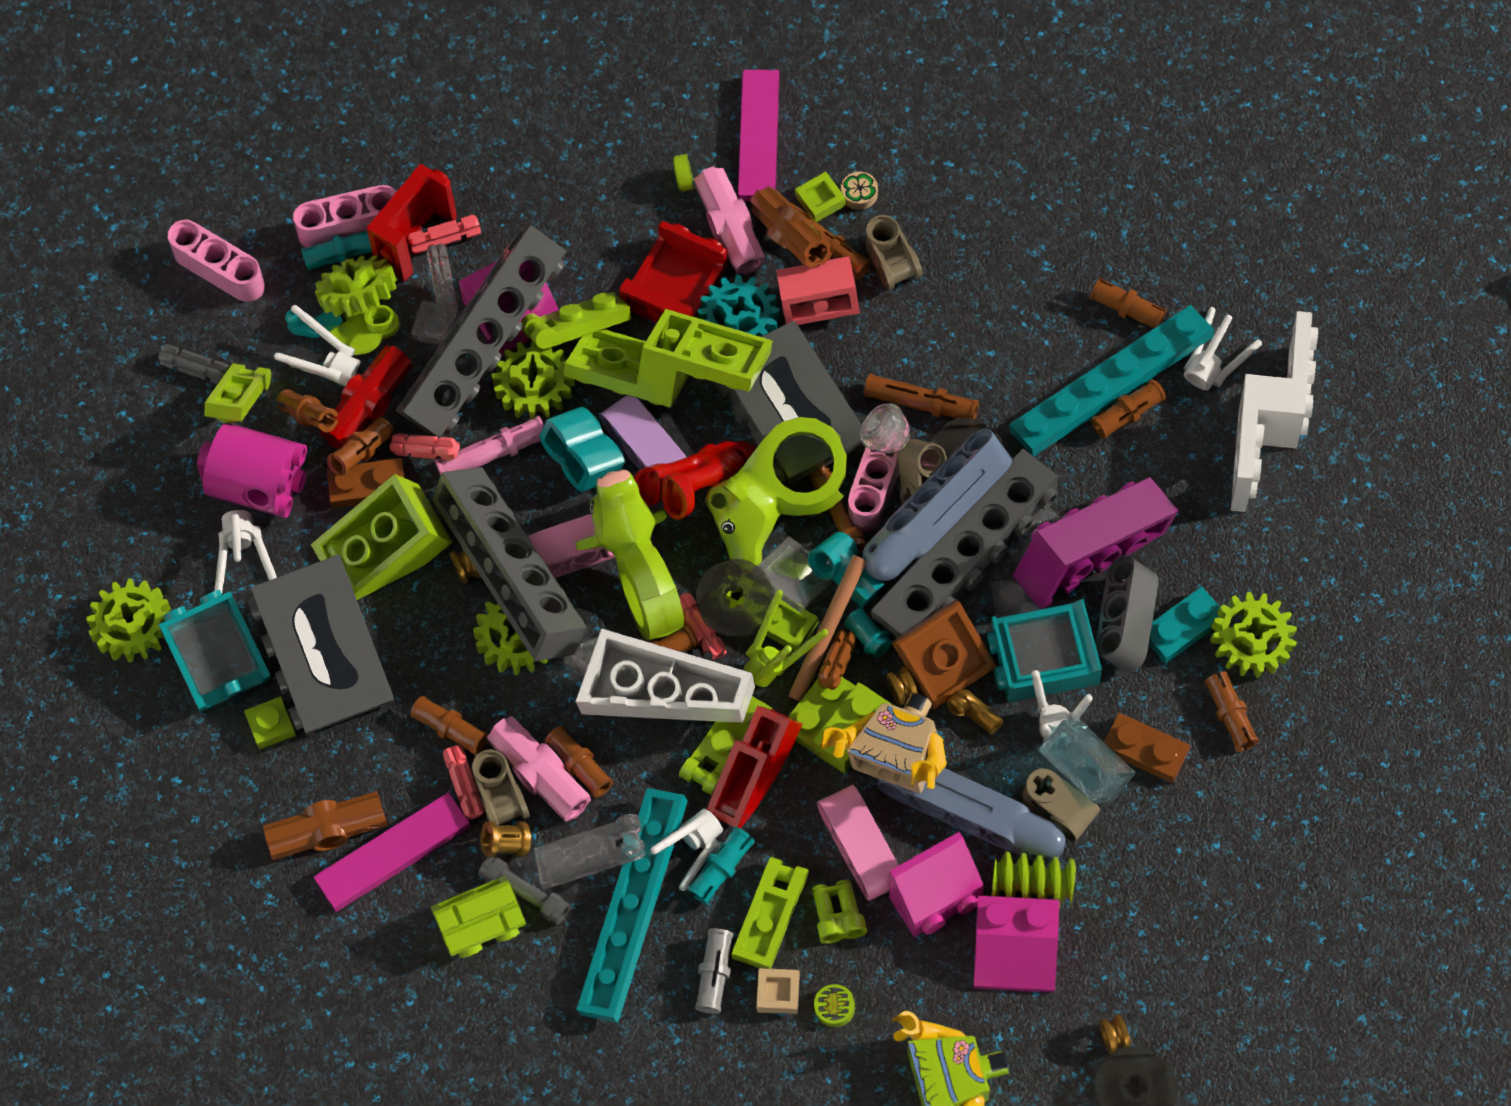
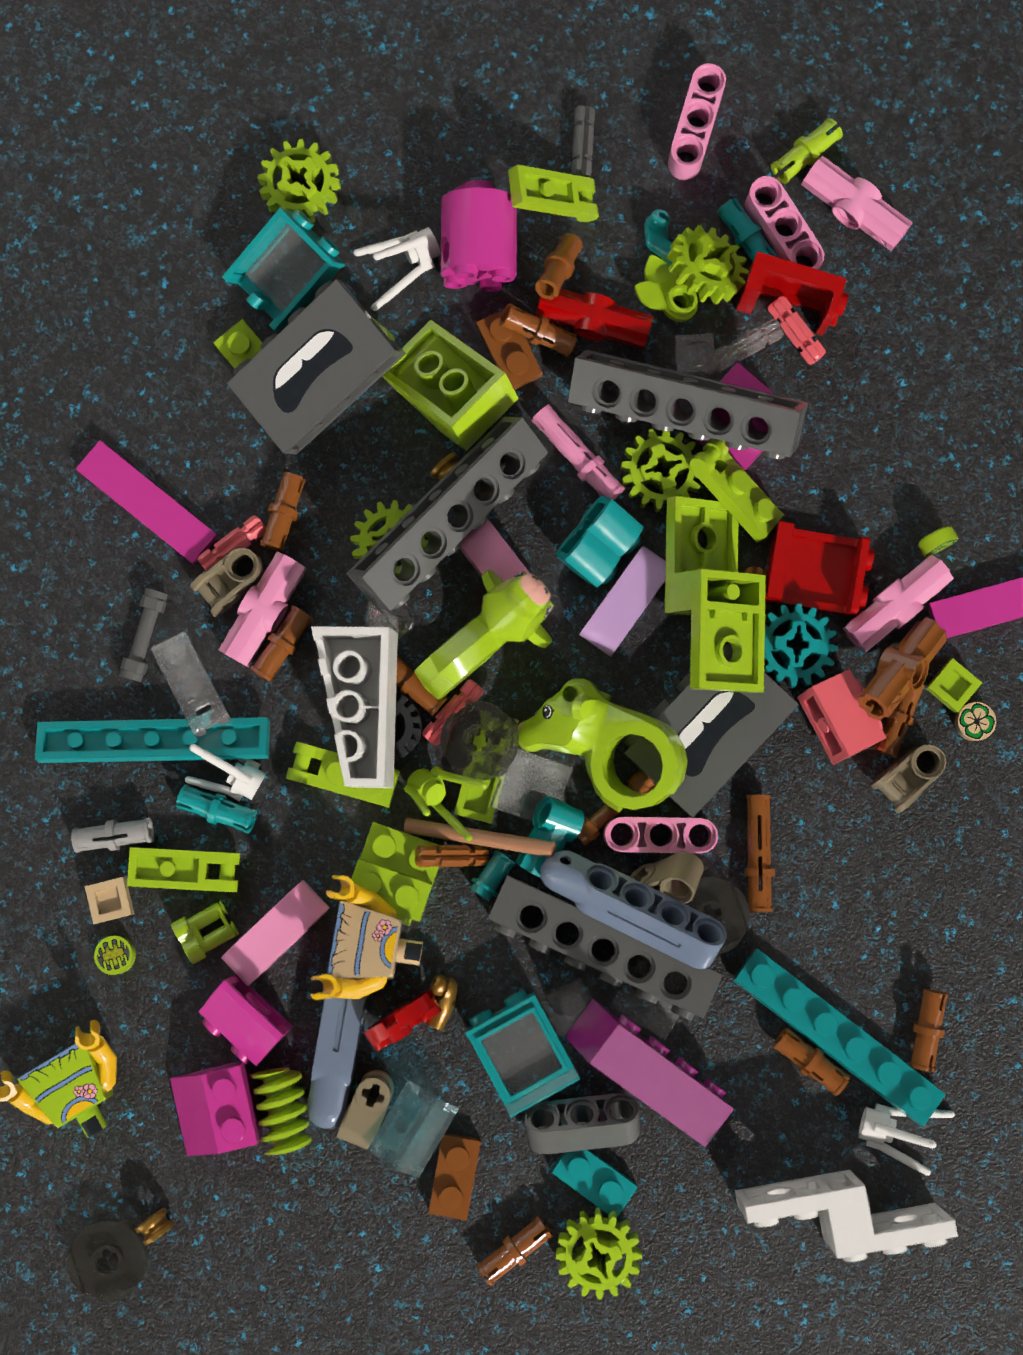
camera: 70 degrees right, 20 degrees up
dark orange piece [263,791,388,860] -> none
white plant [274,305,360,387] -> none
coral axle [389,433,460,460] -> none
lime brick [431,875,526,958] -> none
pearl gold bush [480,822,531,857] -> none
red piece [634,440,756,520] -> none
red slope [707,705,803,829] -> none
clear cone [860,403,910,453] -> none
pearl gold bush [886,666,918,706] -> none
dark orange tile [891,600,997,709] -> none
white plant [1032,670,1093,746] -> none
none -> red plate [363,989,442,1051]
none -> lime pin [771,118,843,184]
none -> bright pink piece [801,156,913,251]

